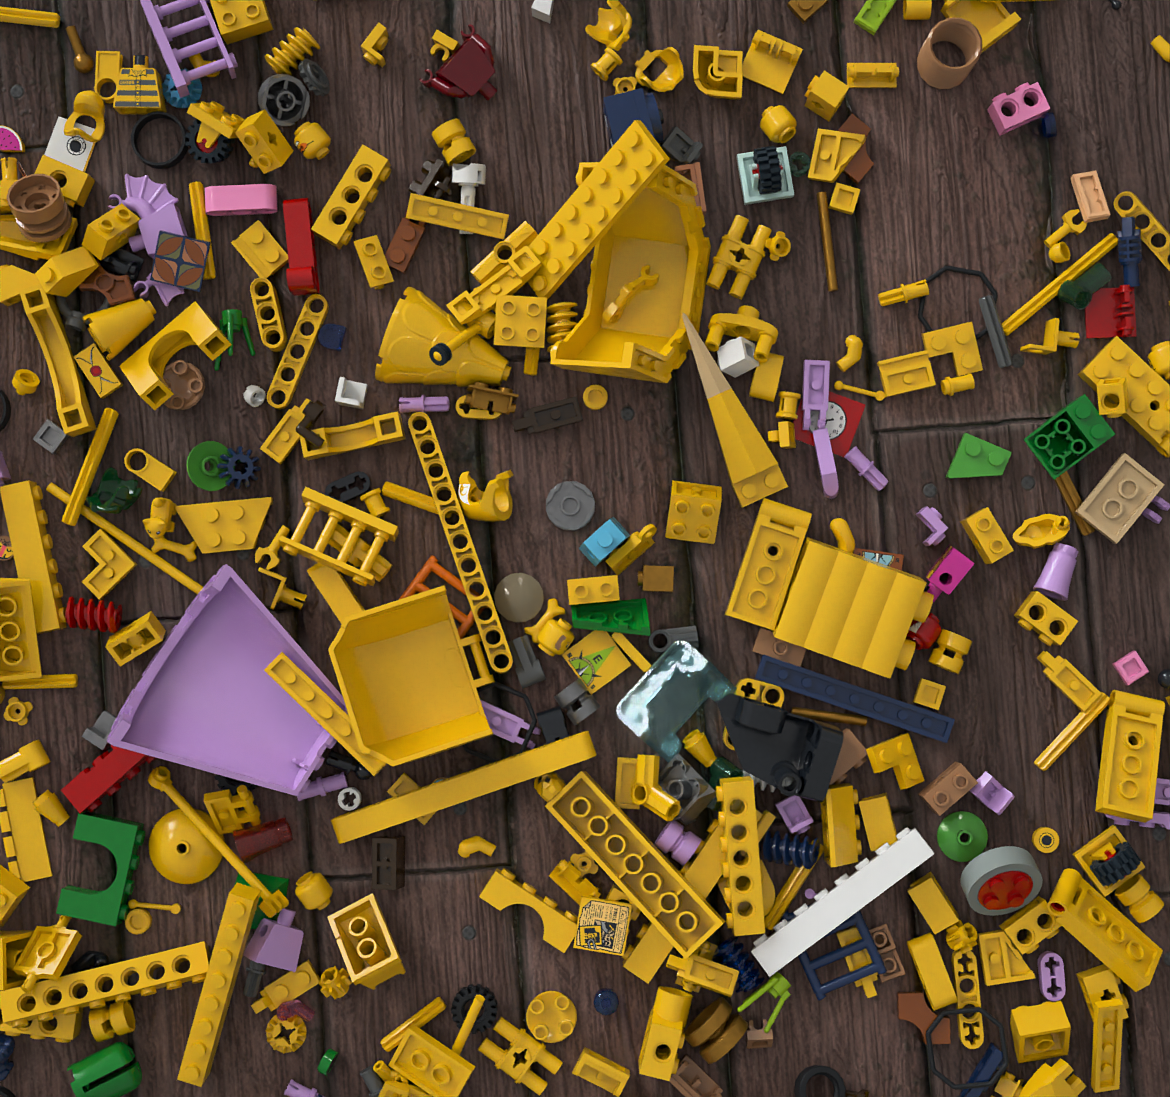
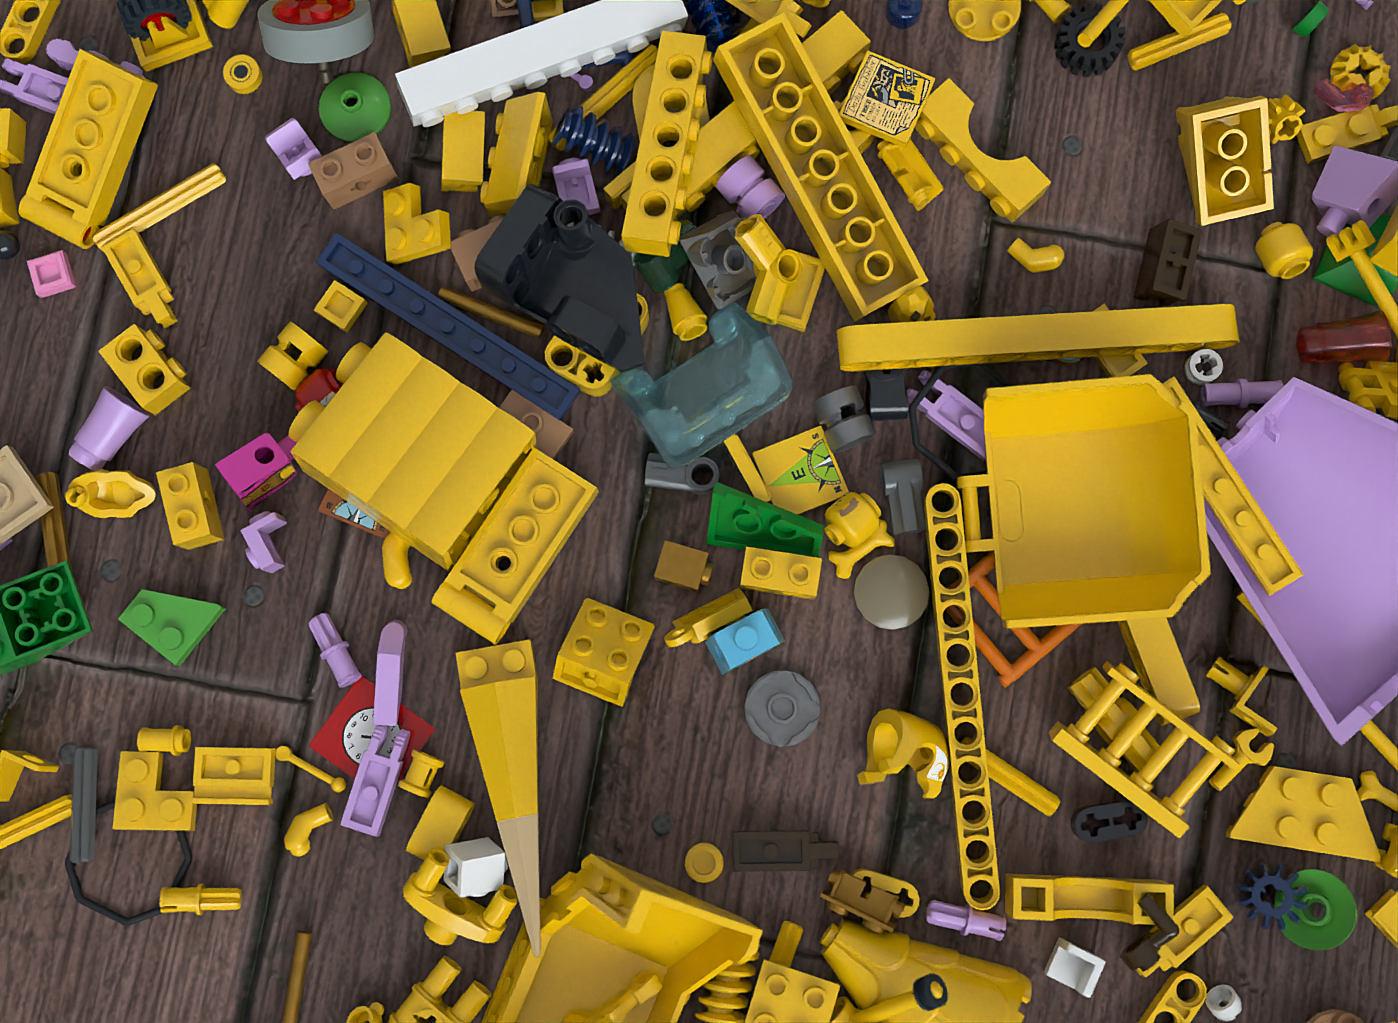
camera: 165 degrees left, 5 degrees down
yellow bush [360,488,391,518] -> none
yellow plate [570,851,598,878] -> none
yellow tile [768,421,796,449] -> none

